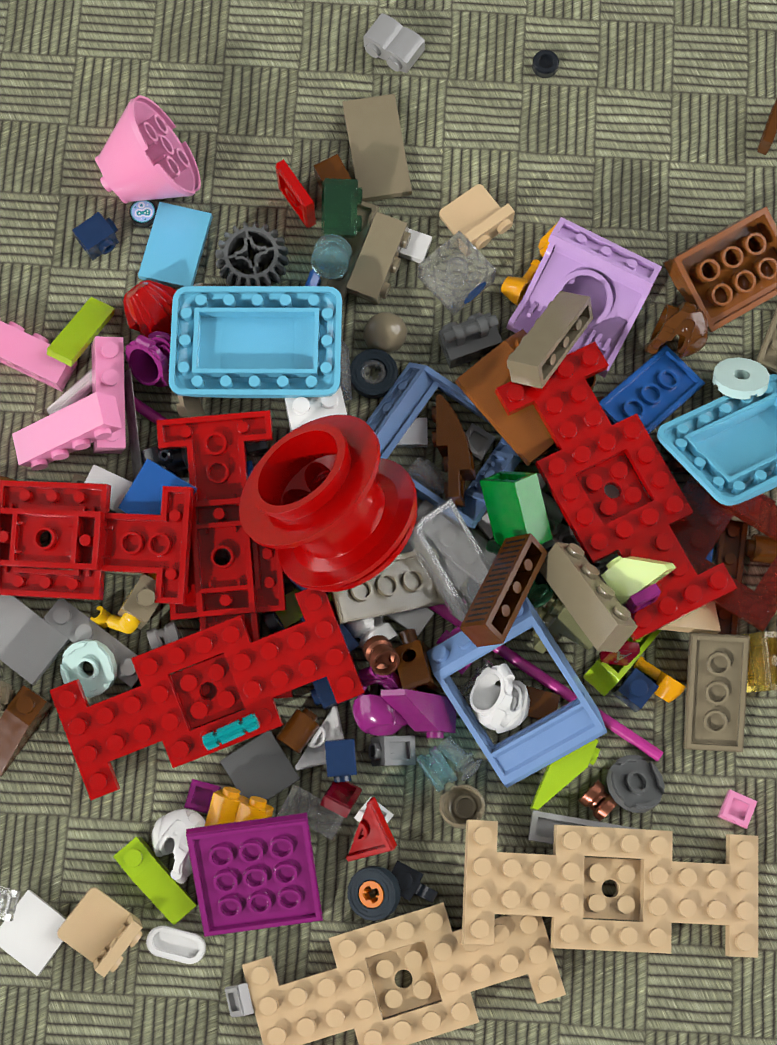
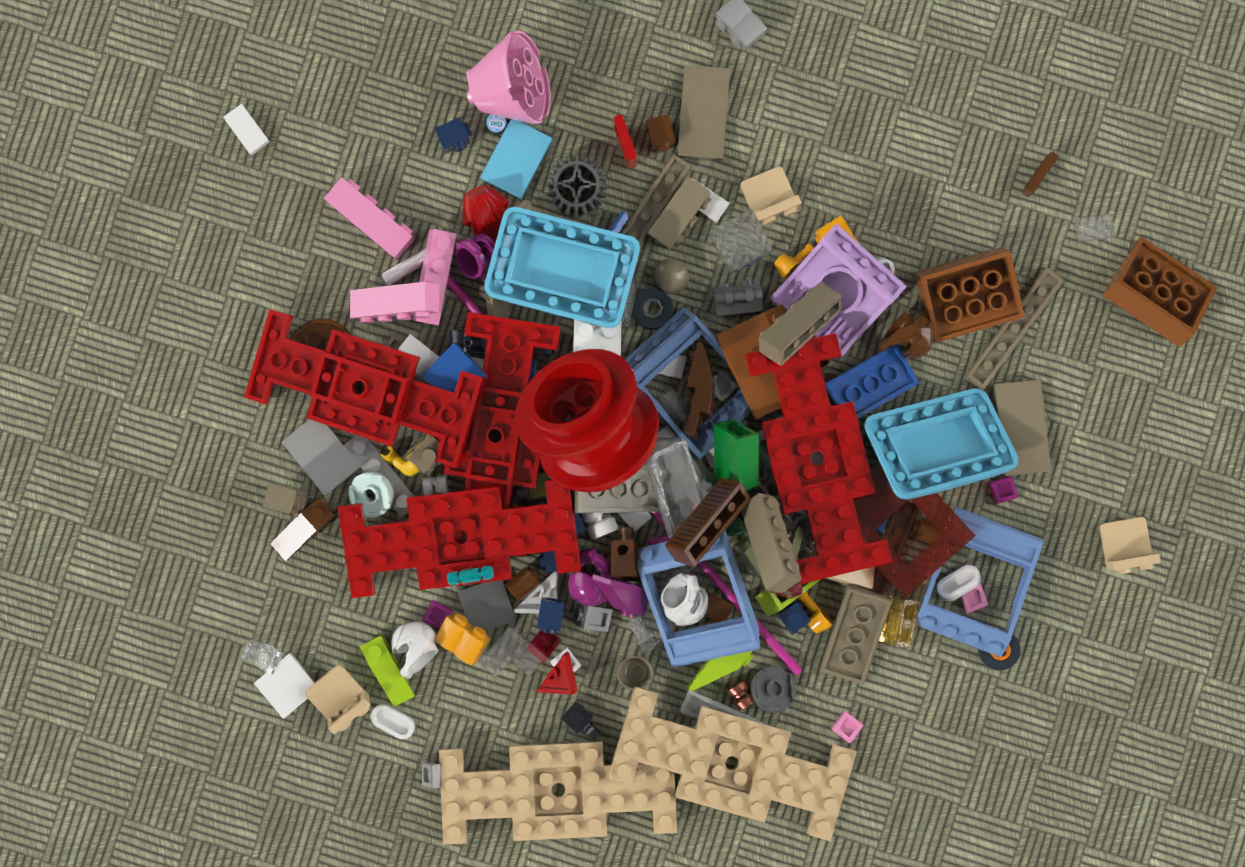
camera: 15 degrees right, 10 degrees up
lime tile [47,297,115,367] -> none
flat silver sticker [124,368,142,480] -> none
magenta tile [186,813,323,937] -> none
clear light blue wheel [311,234,352,279] -> none
clear green brick [321,178,362,238] -> none
black bush [347,866,401,921] -> none
copper wheel [363,635,400,676] -> none
clear light blue wheel [415,745,458,793] -> none
black tile [532,50,559,78] -> none
yellowish green slope [601,556,676,604] -> none
magenta tile [625,583,661,614] -> none
light aqua tile [712,357,770,400] -> none

